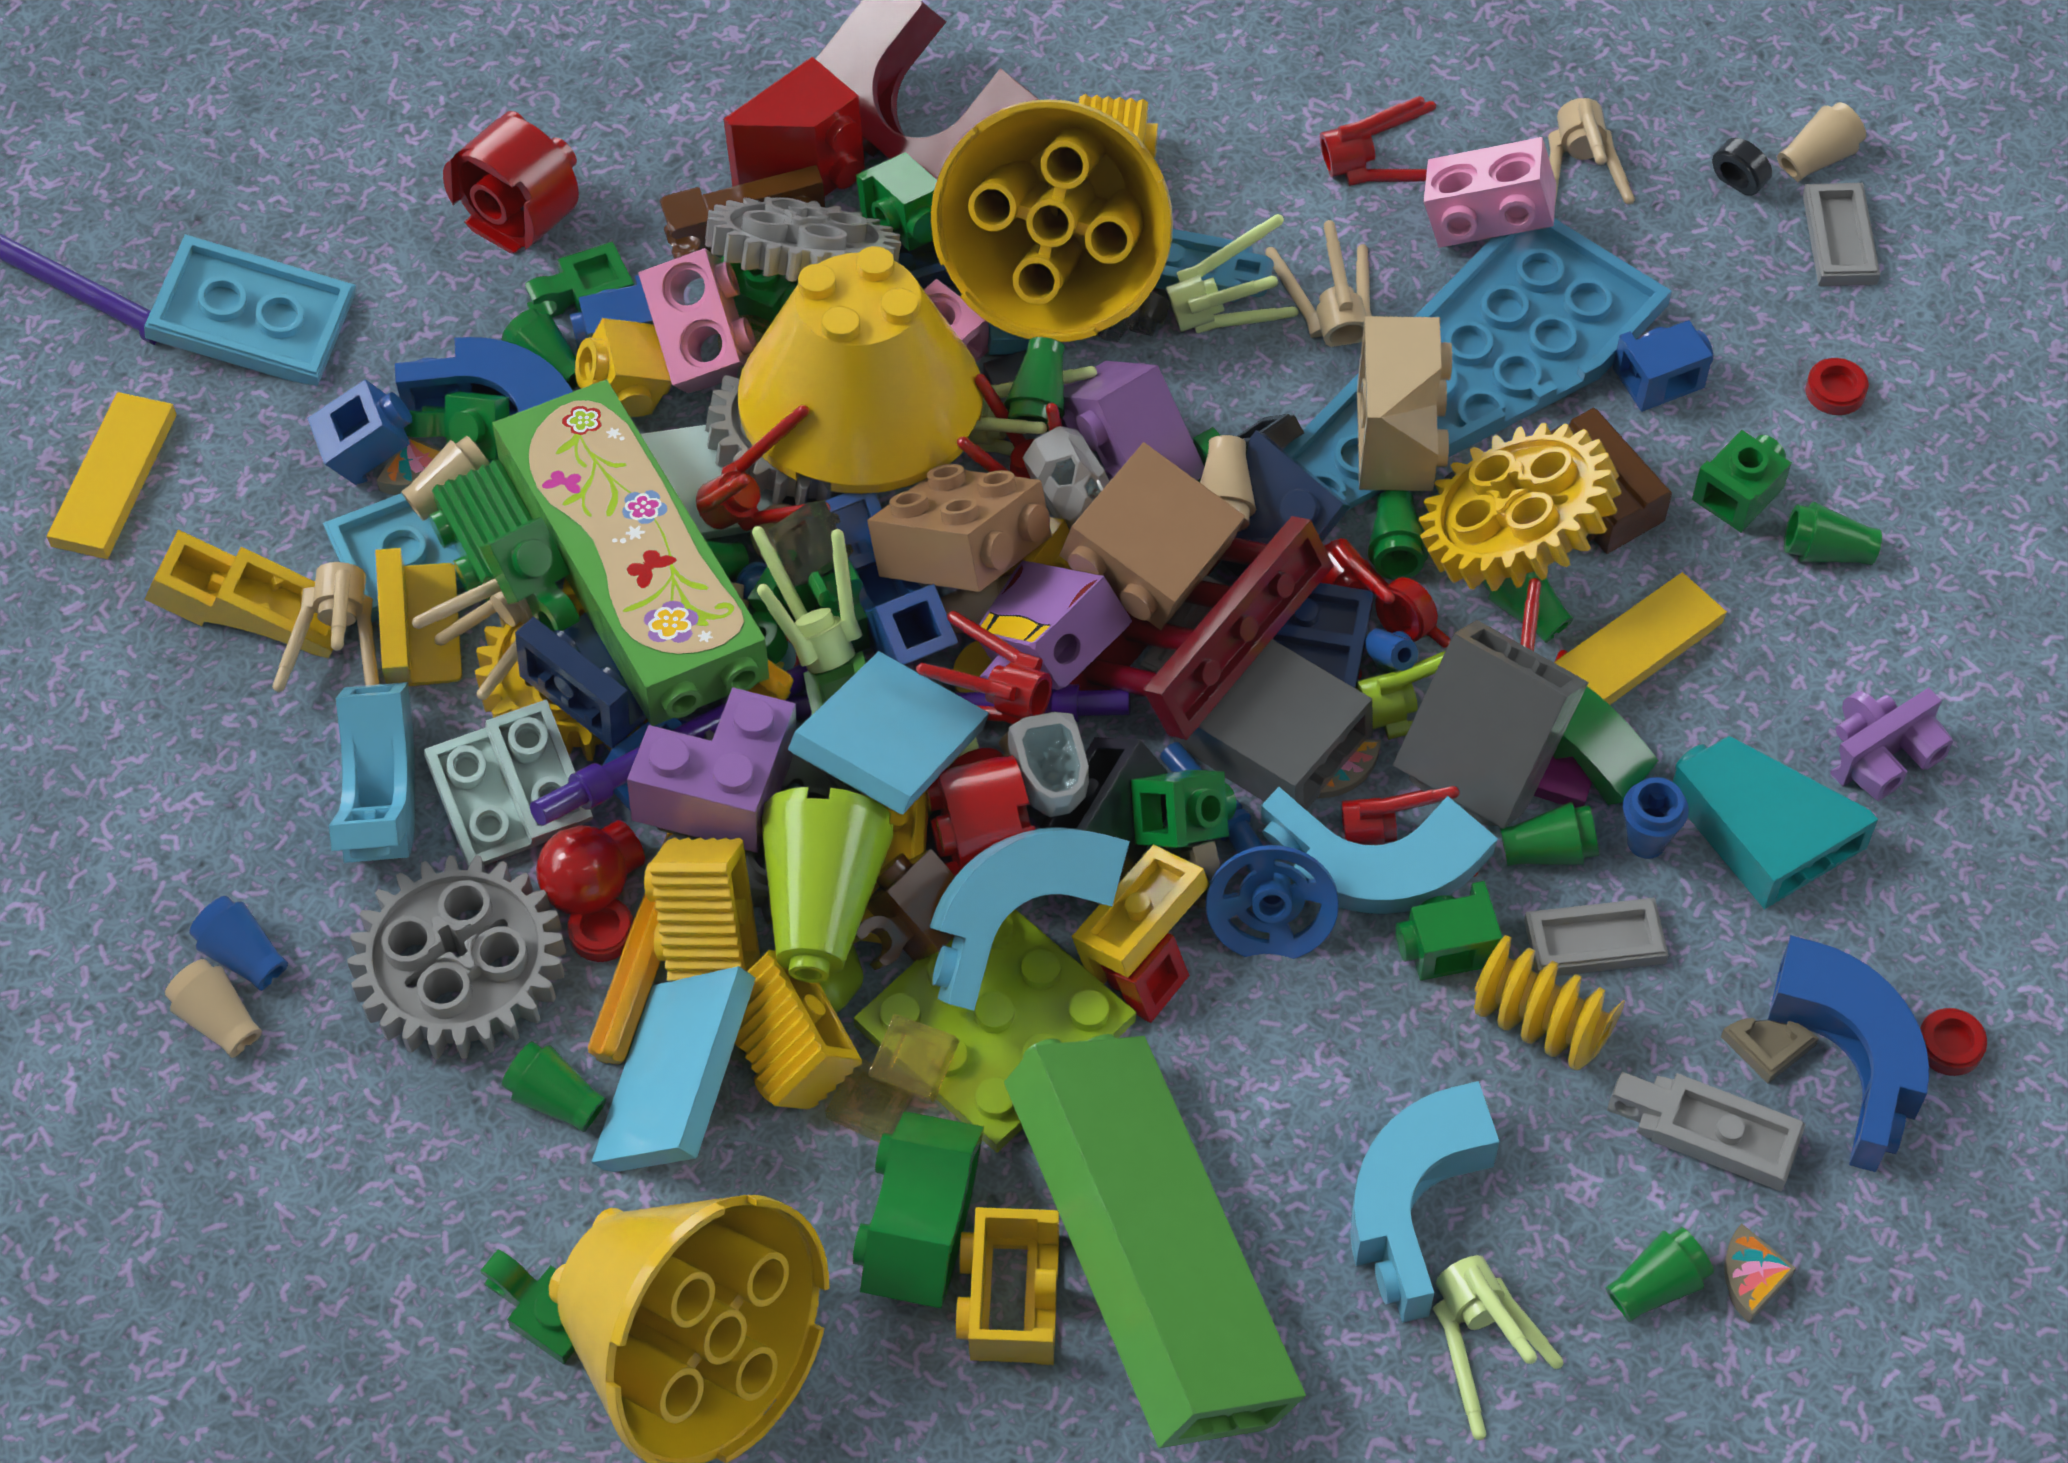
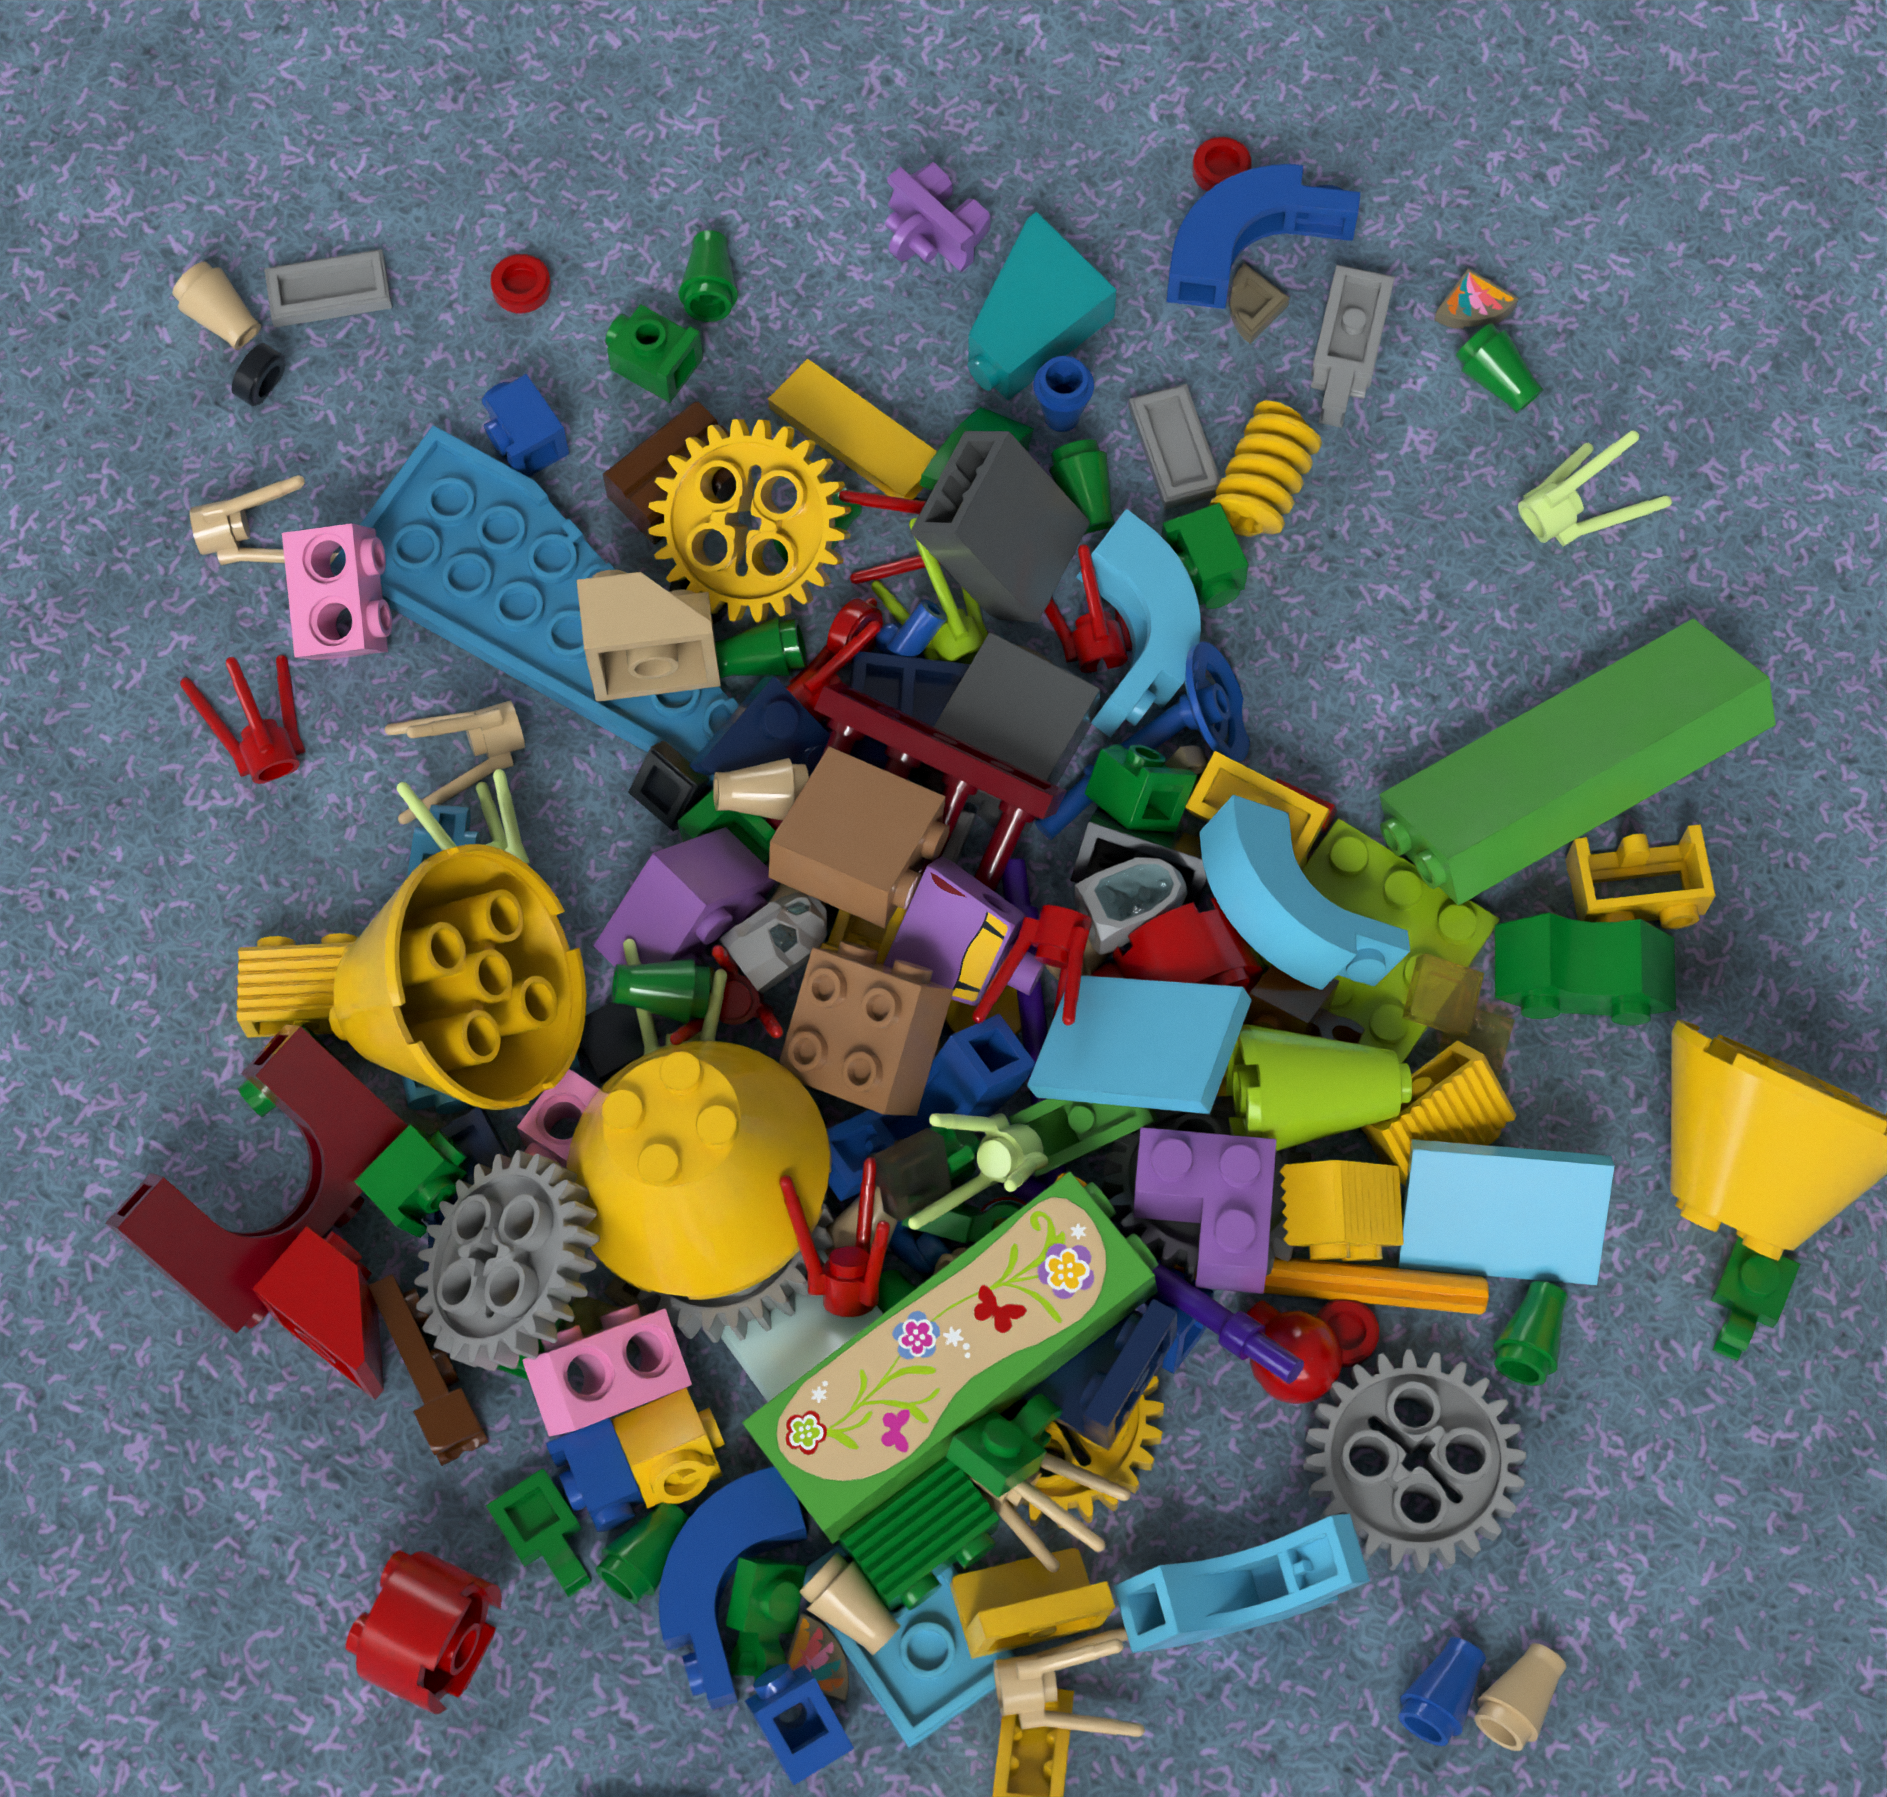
camera: 100 degrees left, 10 degrees up
light aqua slope [424,699,593,868] -> none
medium azure arch [1350,1081,1499,1323] -> none

